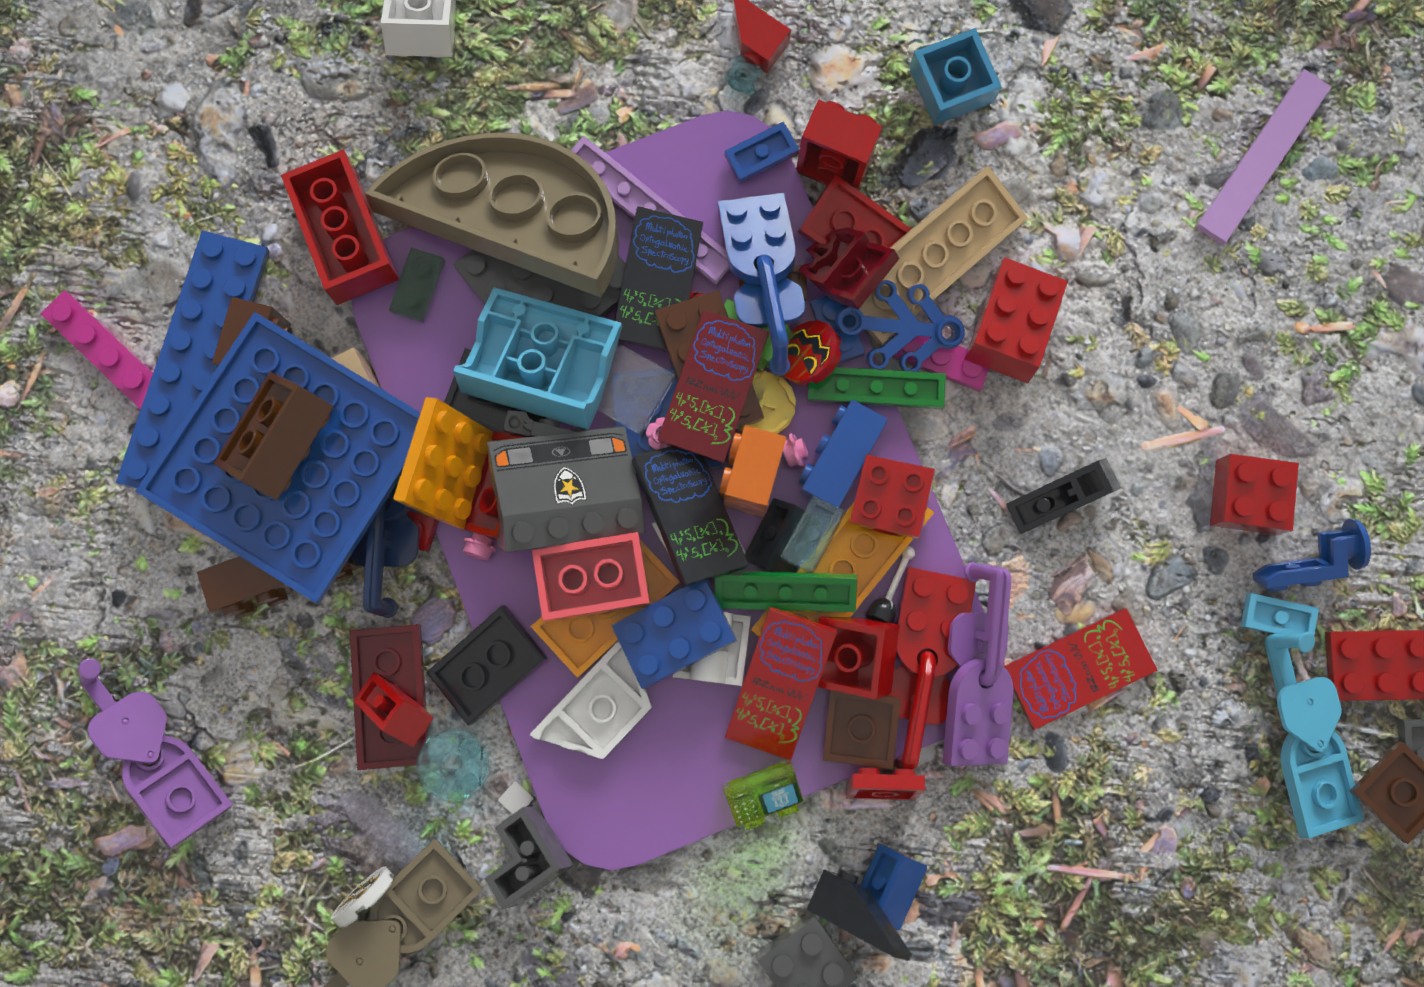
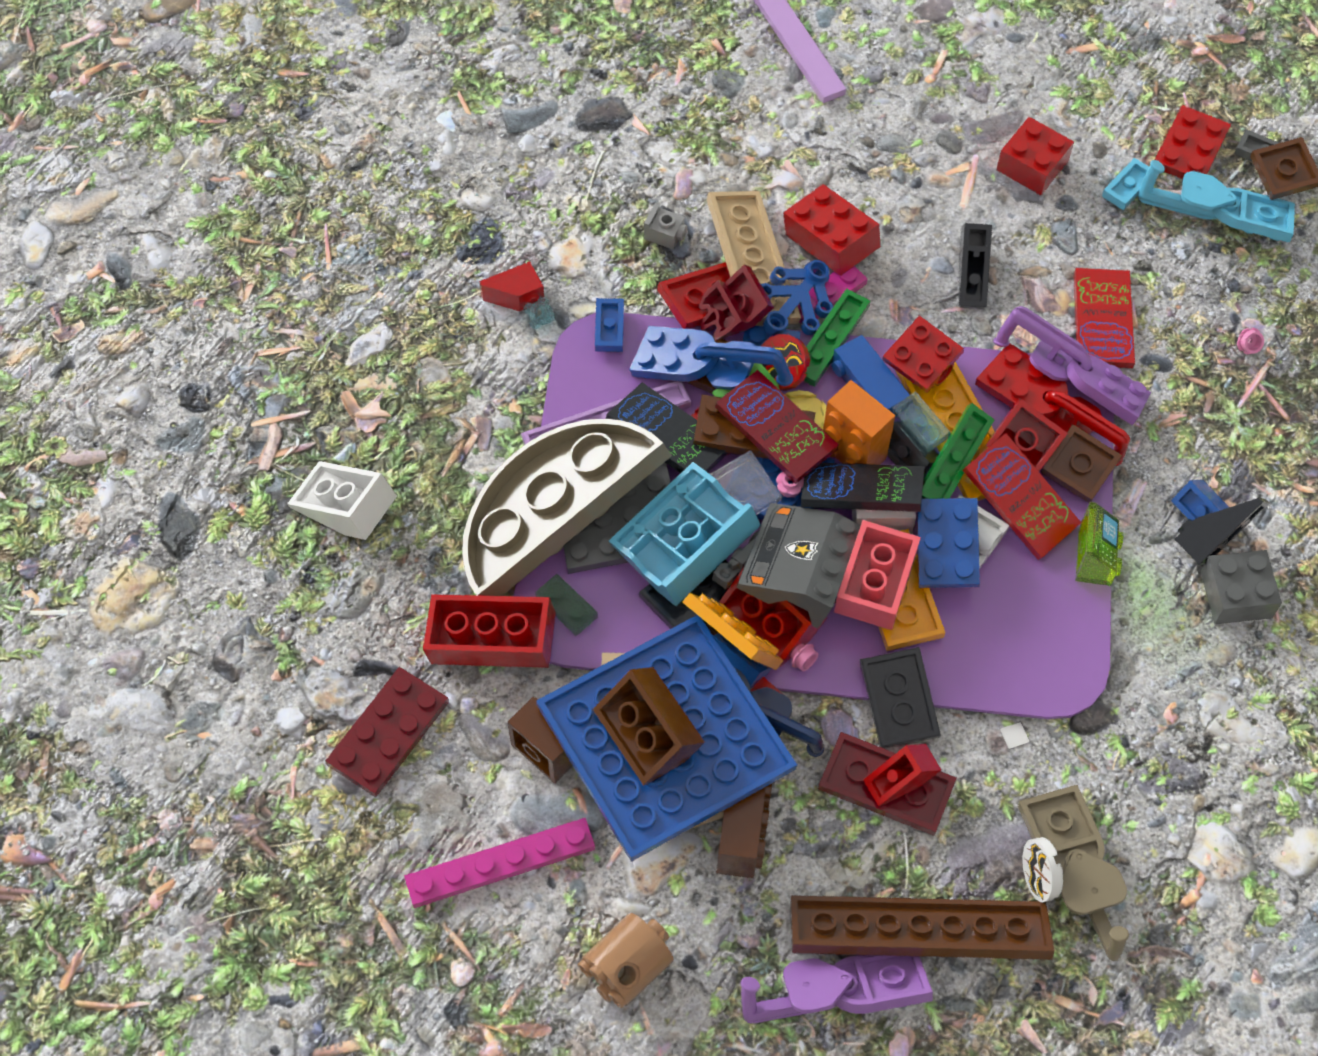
camera: 60 degrees left, 20 degrees down
blue plate [116,230,270,490] -> none
clear light blue plate [416,729,489,802] -> none
dark grey brick [484,806,574,909] -> none
white wing [530,641,652,759] -> none
red brick [796,99,883,190] -> none
red plate [846,768,925,801] -> none
hinge [866,546,915,623] -> none
dark azure brick [909,28,1002,126] -> none
blue piece [1253,519,1371,591] -> none
none -> dark red plate [325,666,449,798]
none -> medium nougat cylinder [577,913,674,1009]
none -> light grey brick [644,203,687,250]
none -> reddish brown plate [790,895,1054,960]
none -> bright pink plate [1237,327,1264,354]

